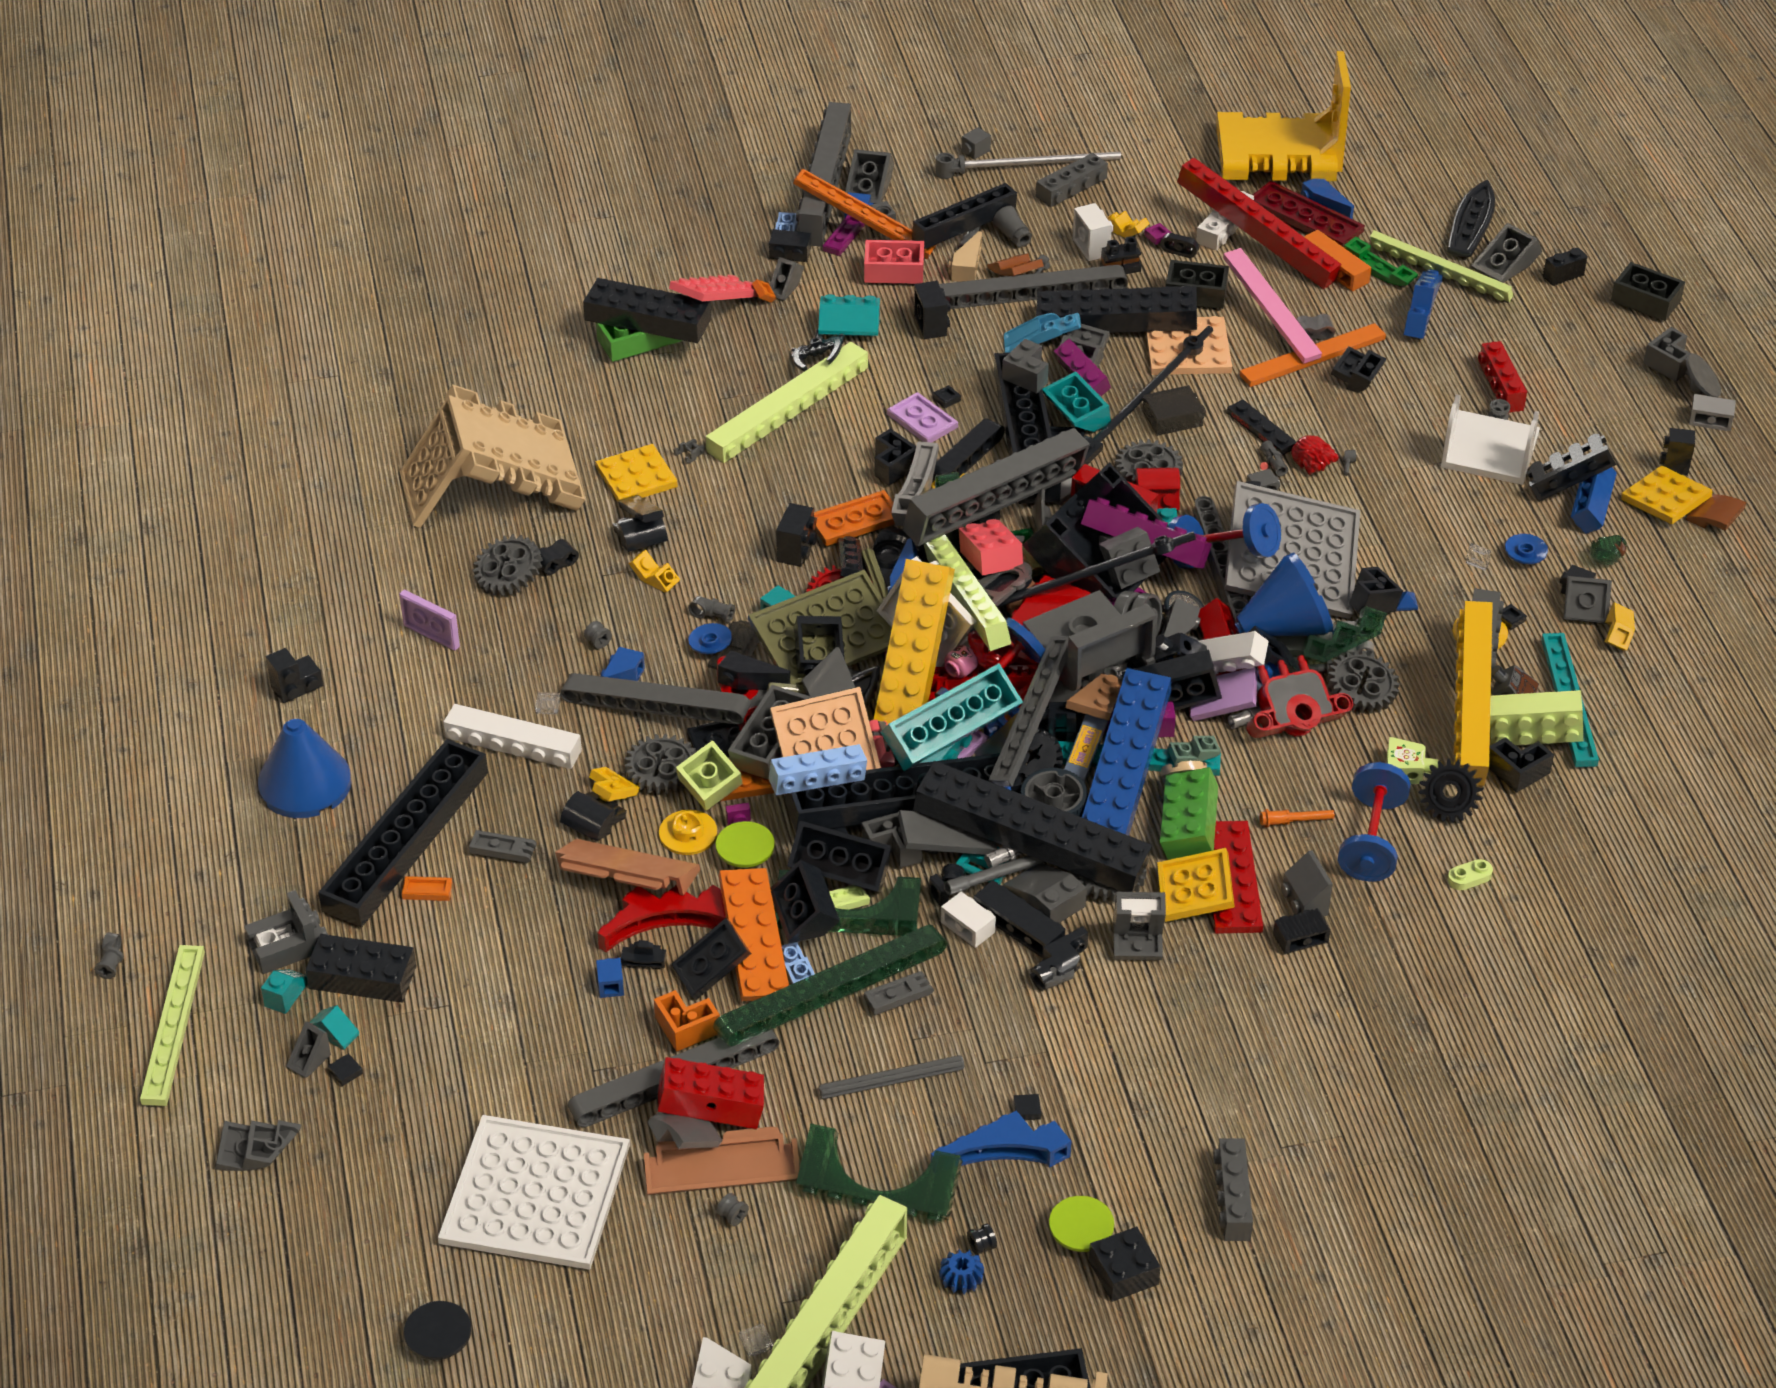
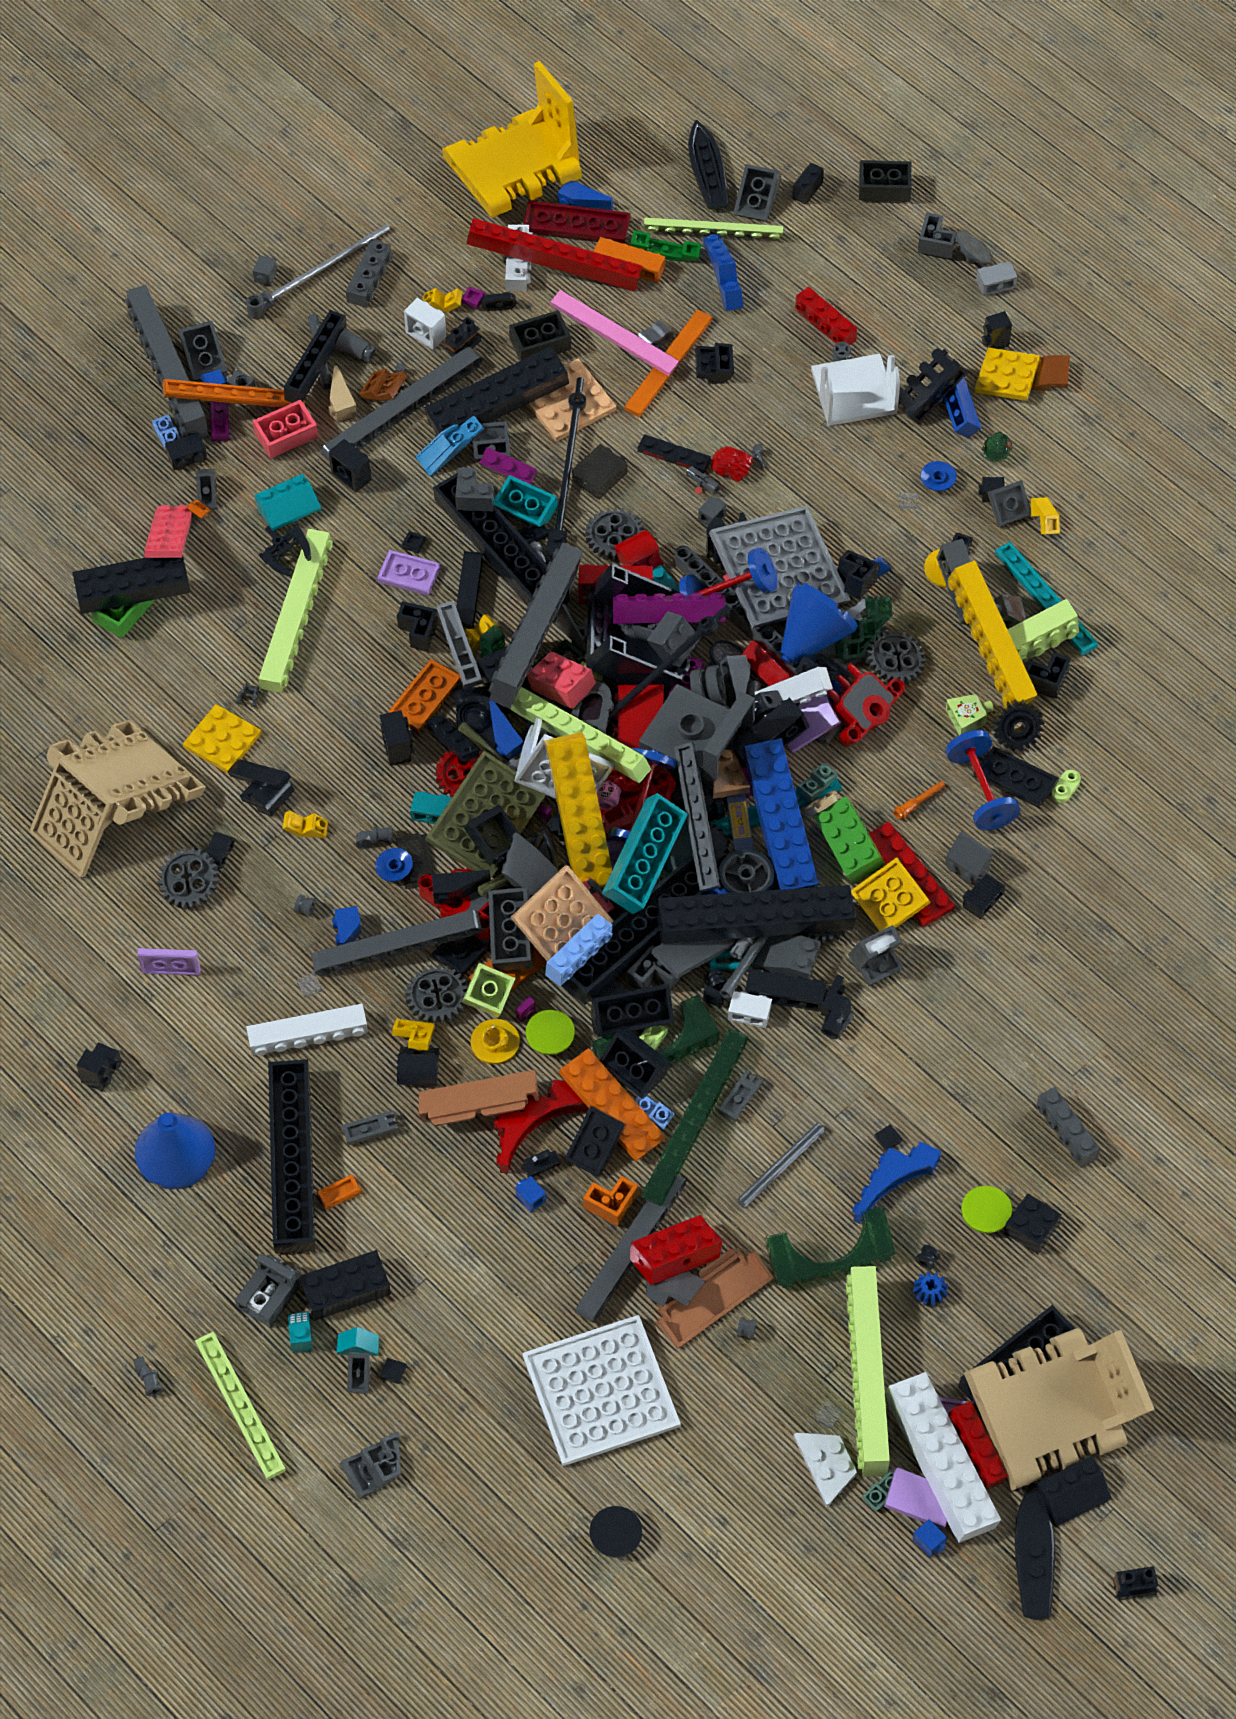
camera: 30 degrees left, 15 degrees up
none -> black tile [974,746,1059,808]

